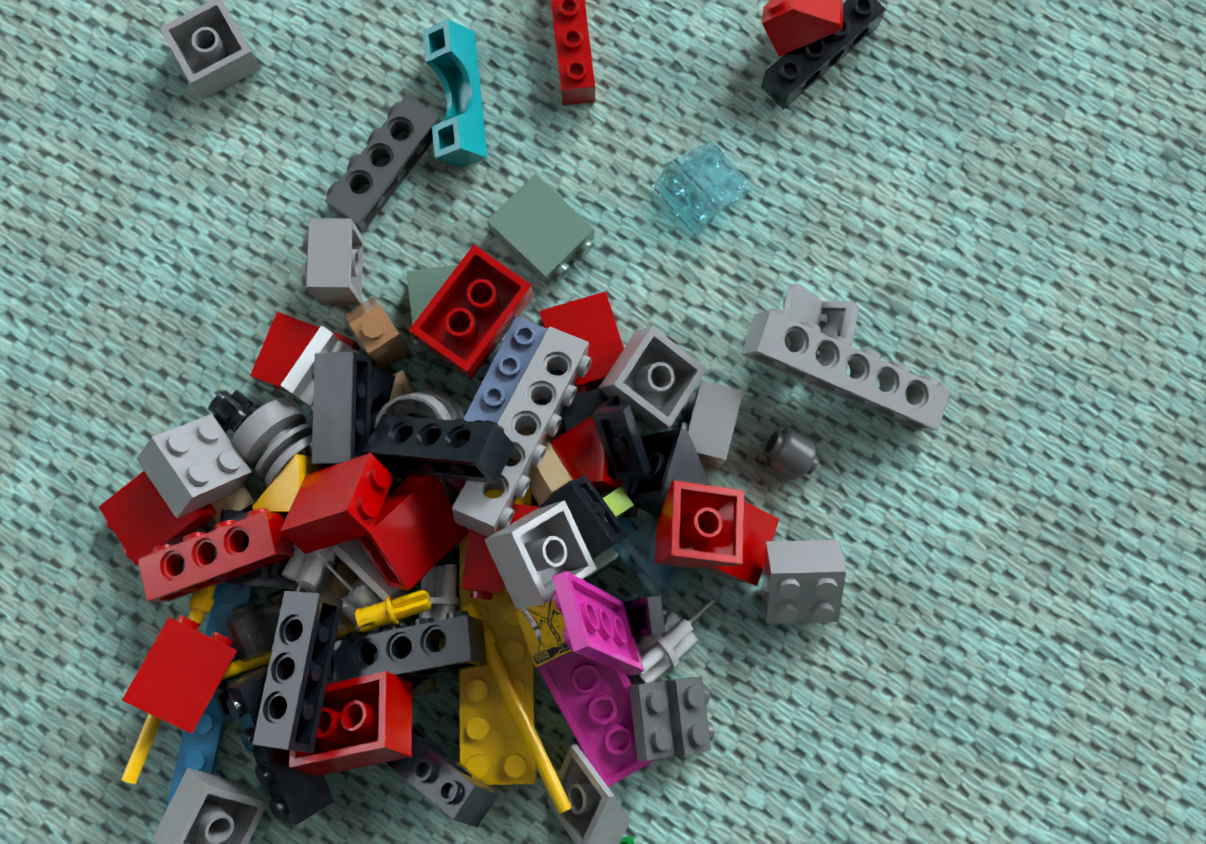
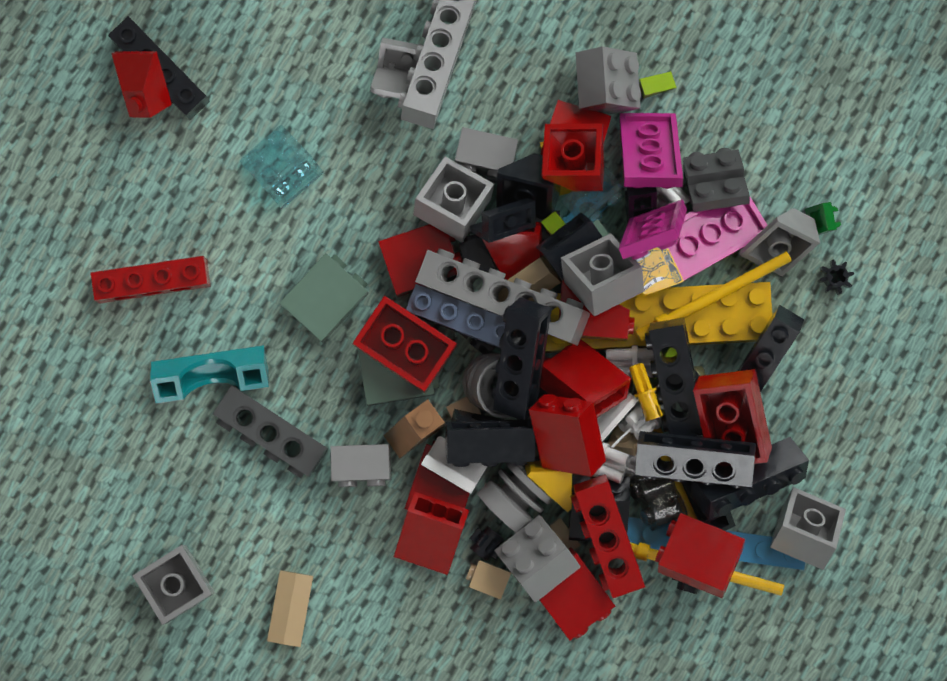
camera: 90 degrees left, 5 degrees up
dark grey head [764,428,819,480] -> none
none -> tan piece [267,570,313,647]
none -> red brick [394,491,469,575]
none -> tan brick [466,560,511,600]
none -> dark pink plate [619,113,683,189]
none -> lime piece [639,71,677,99]

